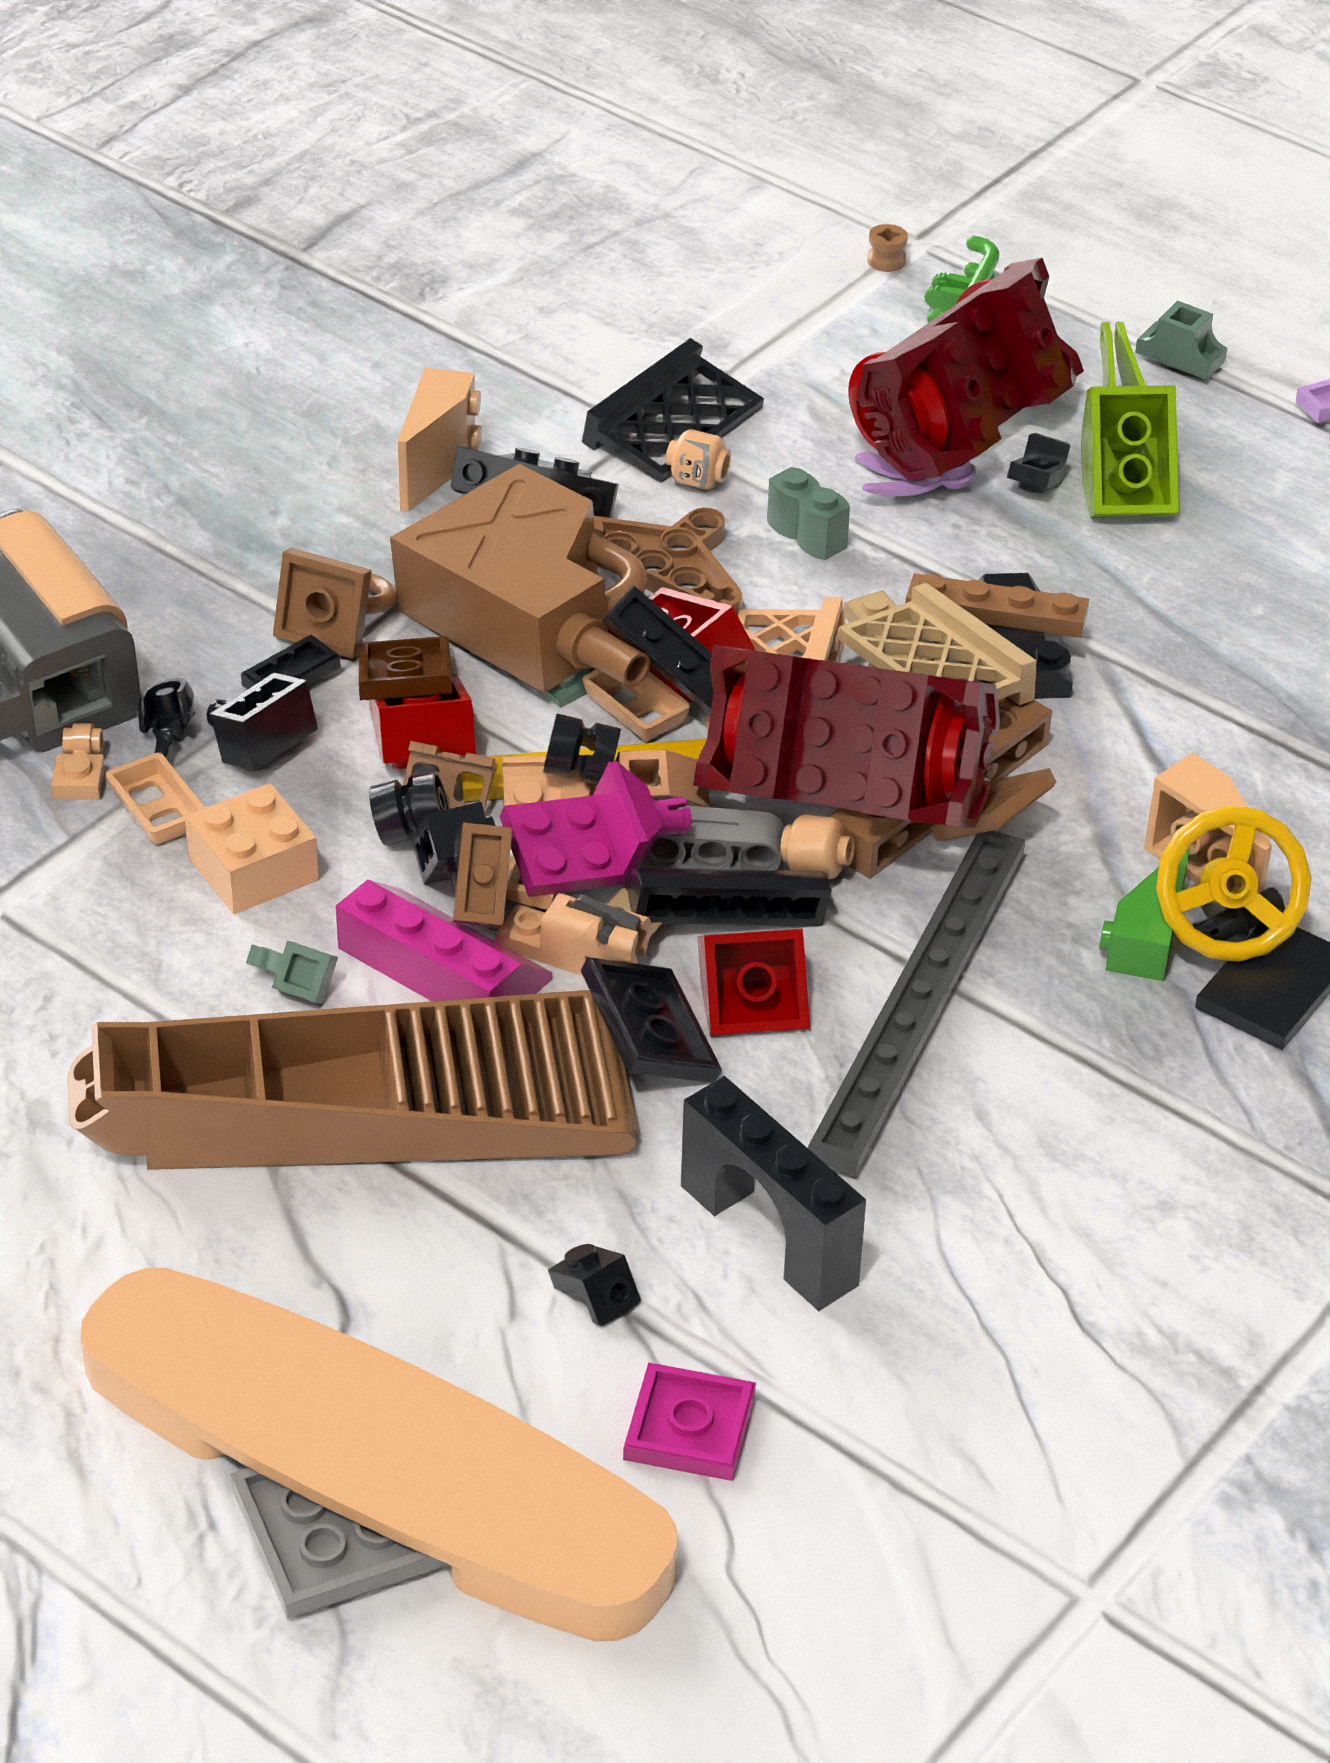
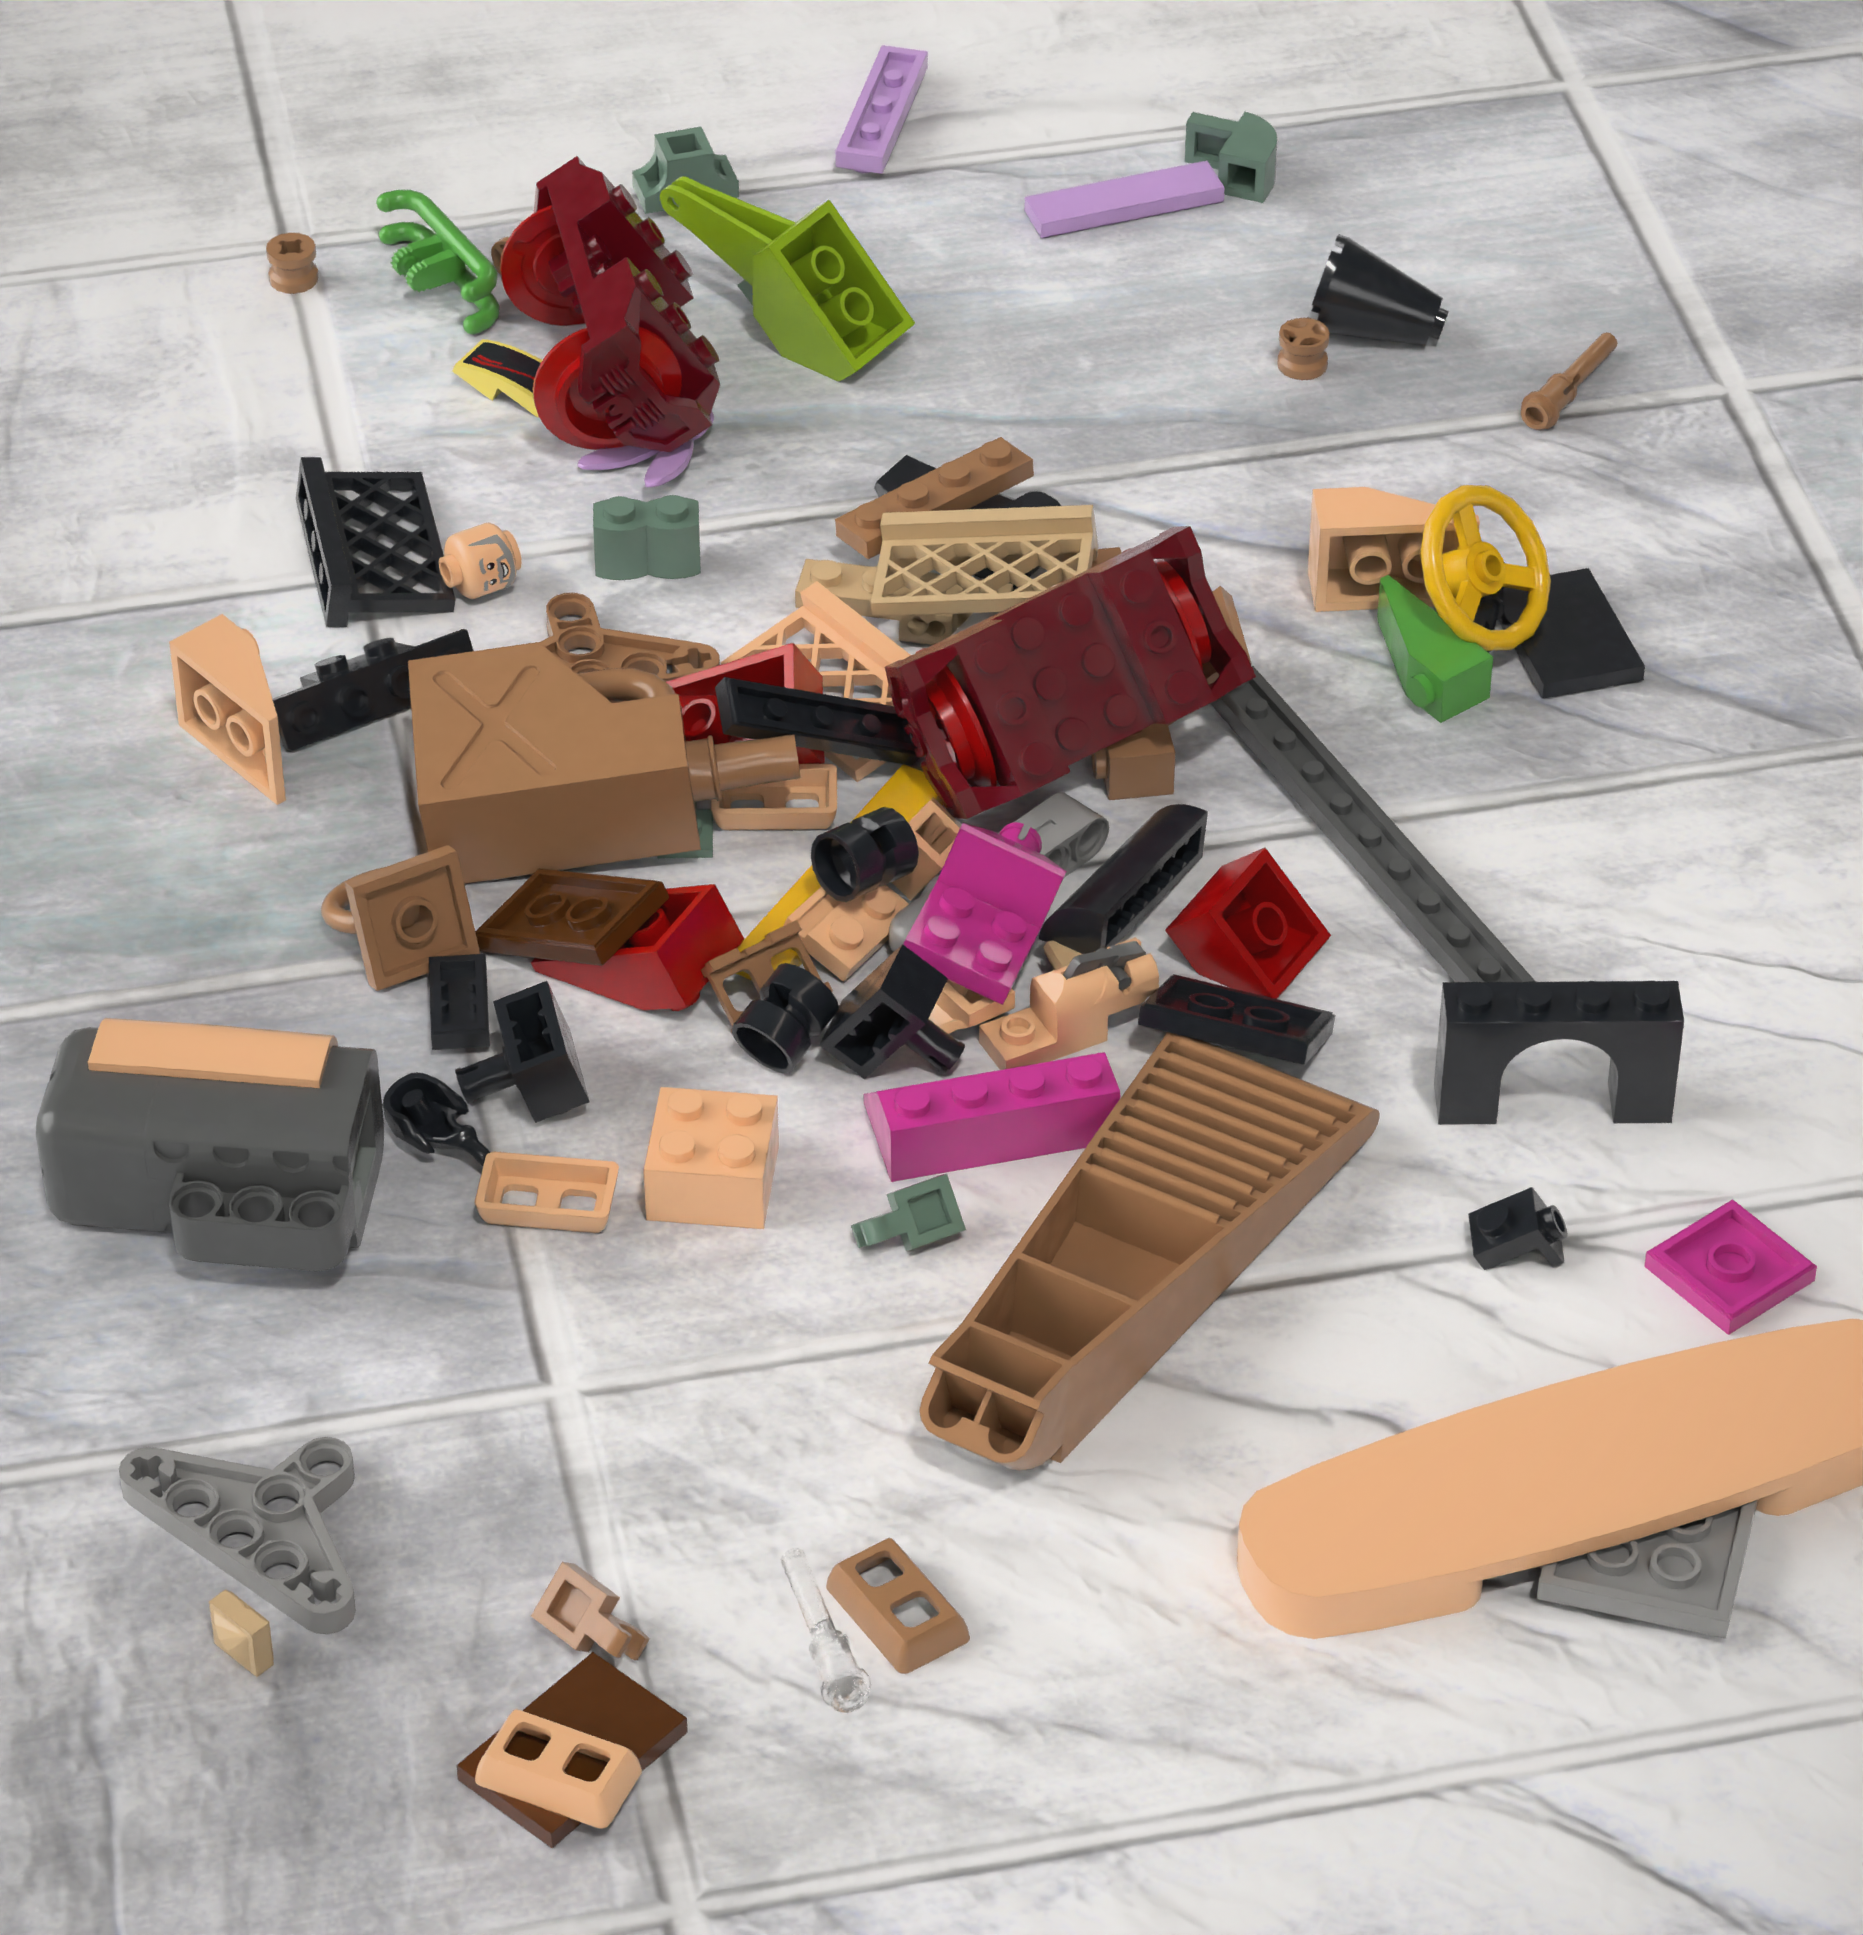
camera: 50 degrees left, 0 degrees up
light nougat plate [51,723,105,800] -> none
medium nougat panel [452,822,512,931] -> none
light nougat head [780,814,855,879] -> none
black bracket [1007,433,1070,493] -> none

